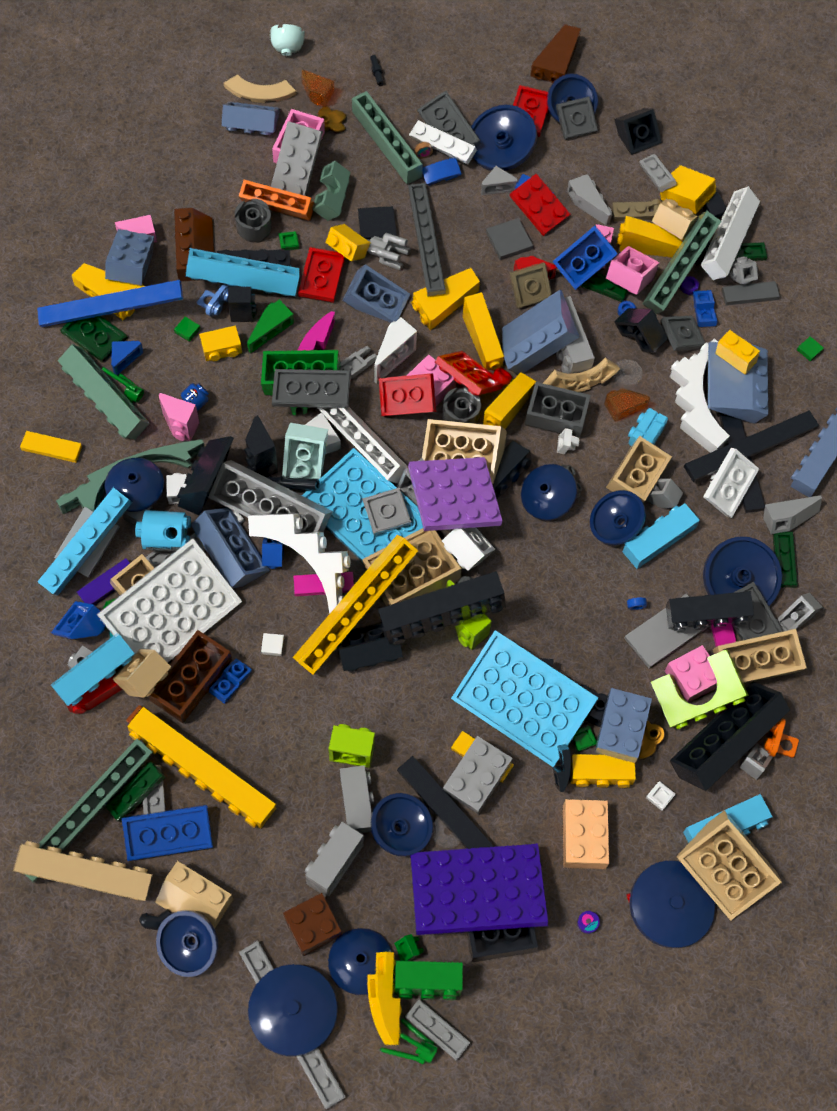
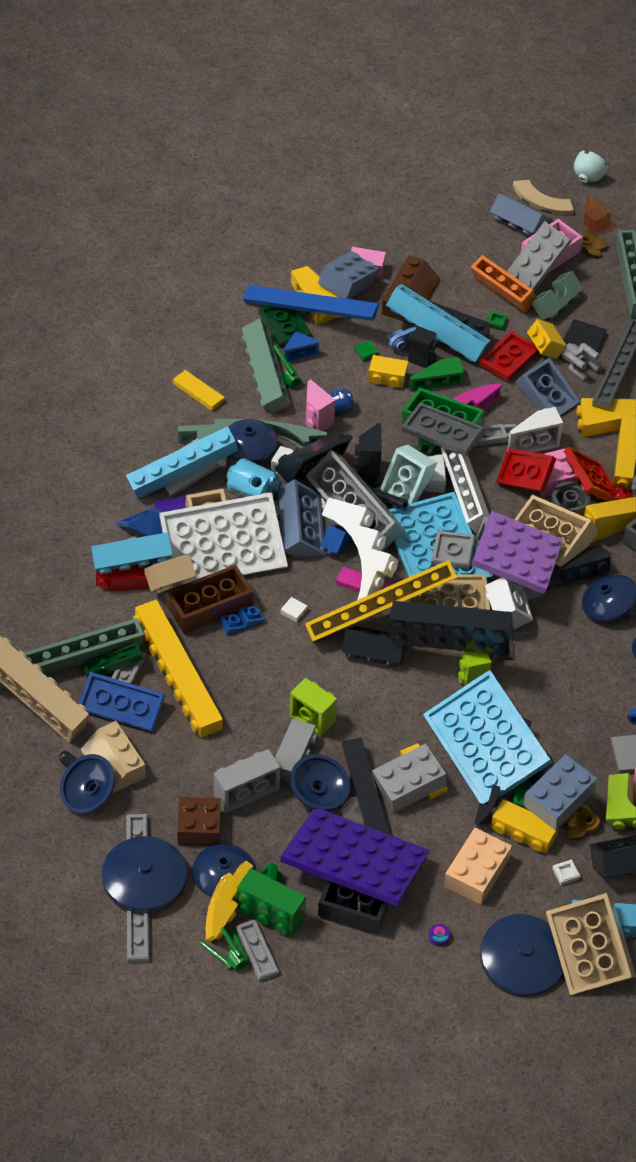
camera: 30 degrees right, 15 degrees down
dark grey brick [235,199,272,243] -> none

